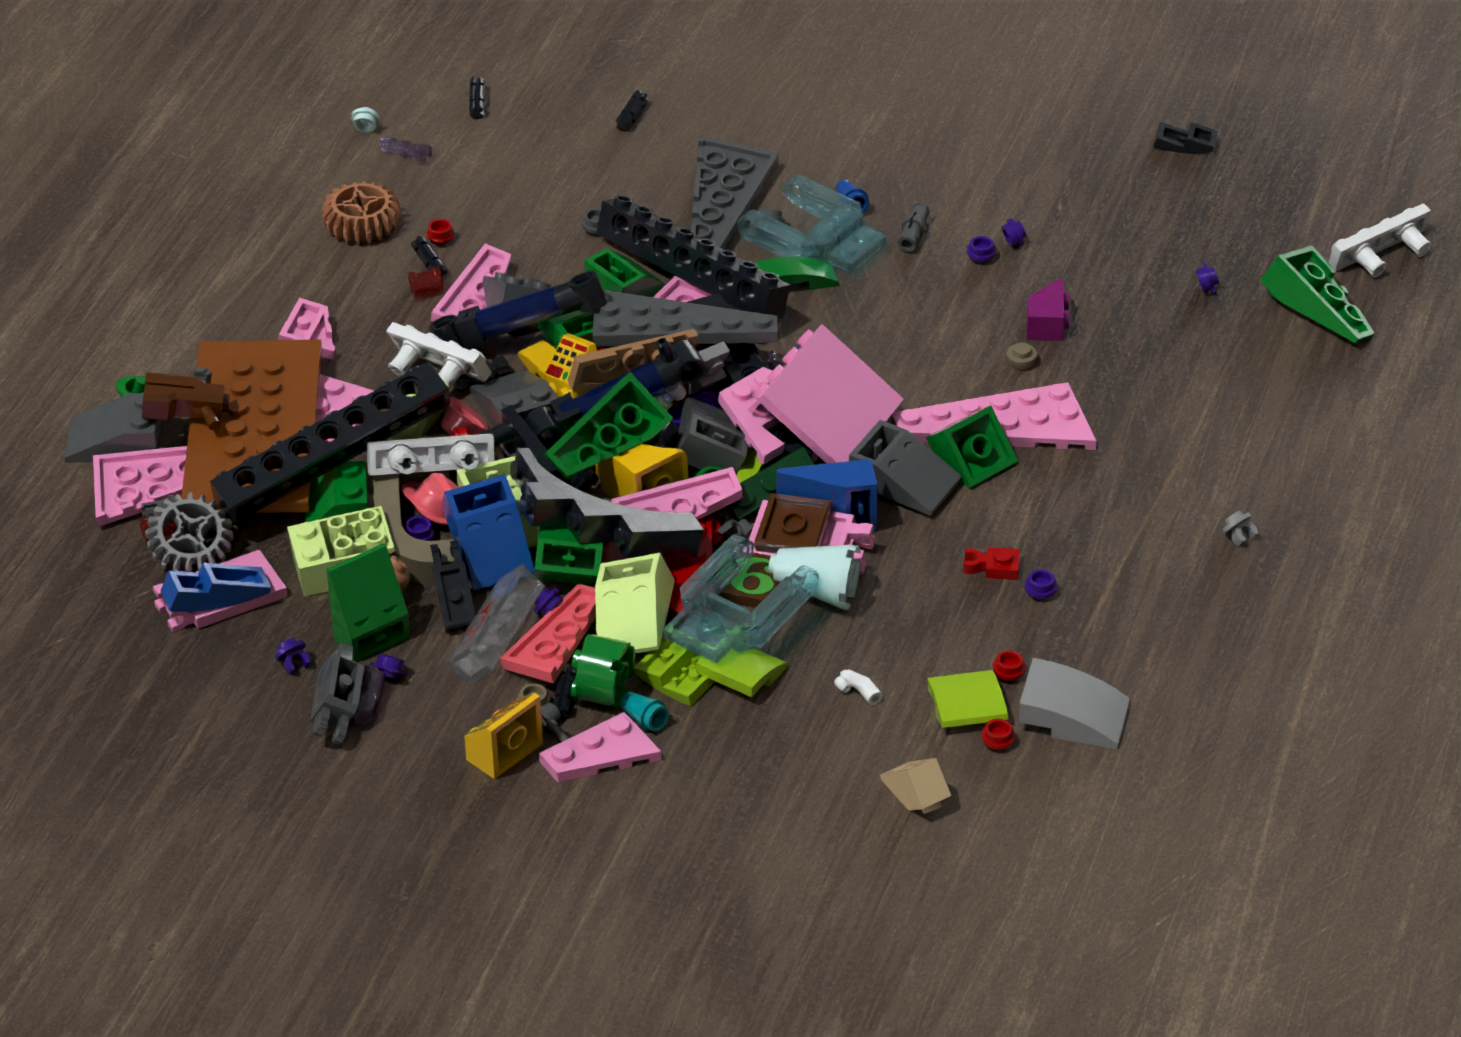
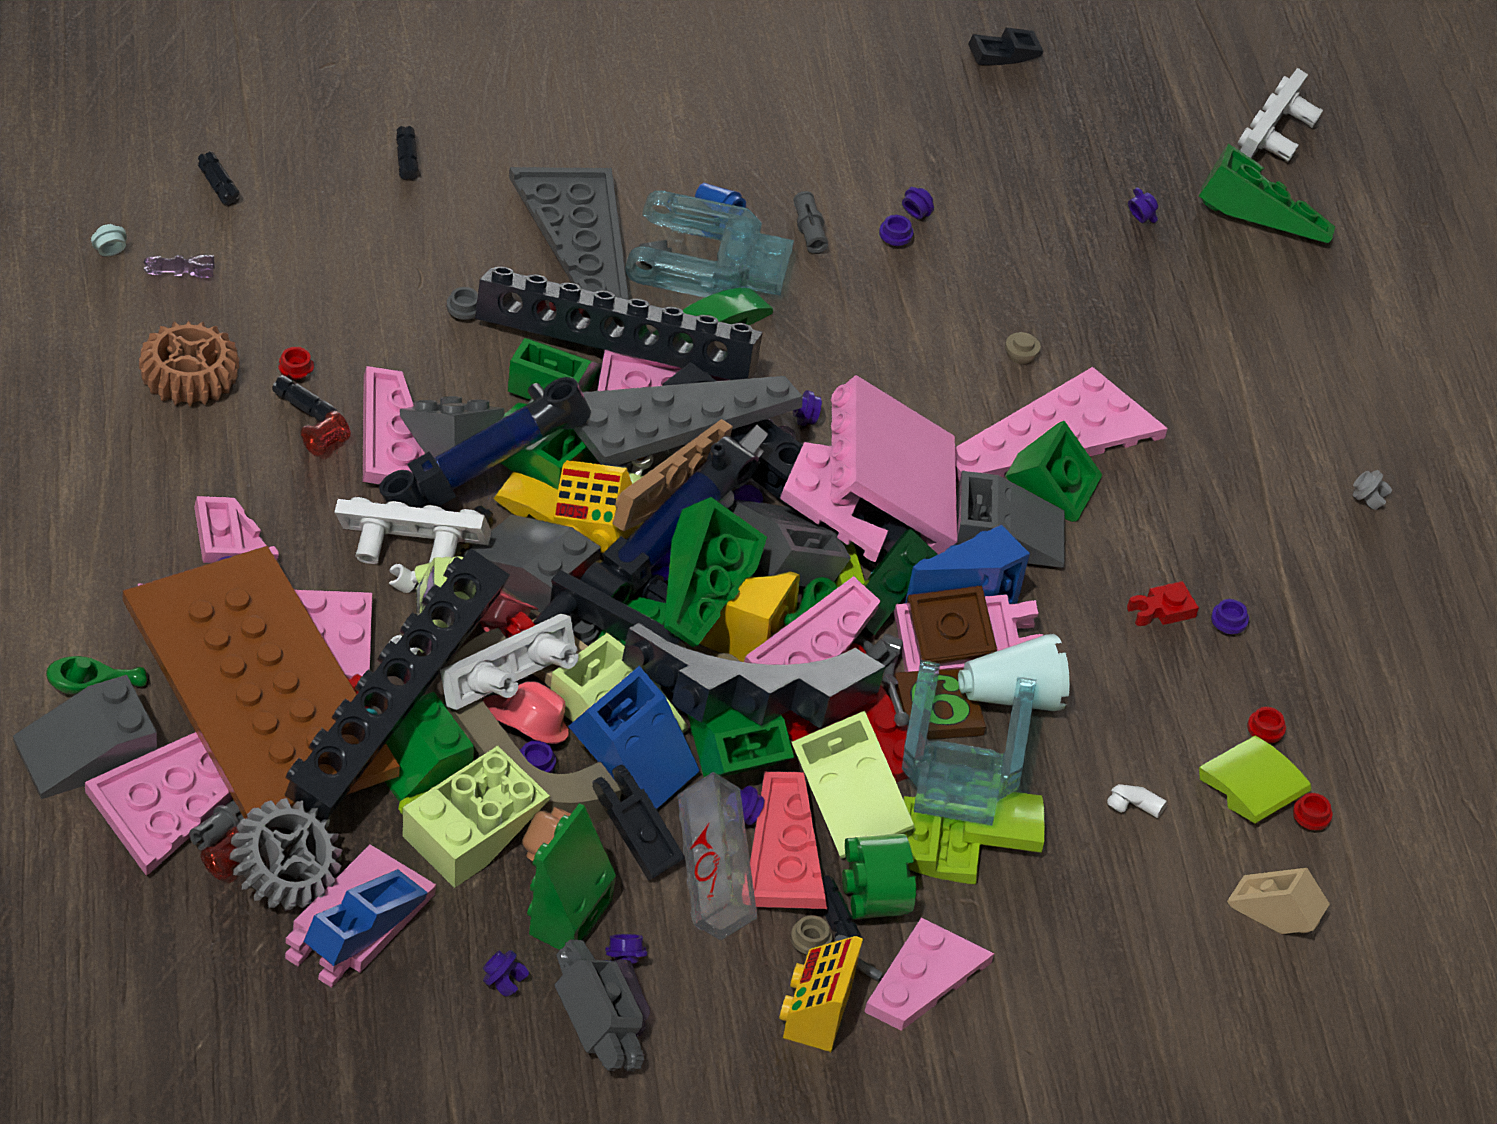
camera: 35 degrees left, 5 degrees up
reddish brown piece [142,367,230,430] -> none
teal cone [620,692,669,731] -> none
light grey slope [1018,658,1130,749] -> none
magenta slope [1026,280,1070,341] -> none

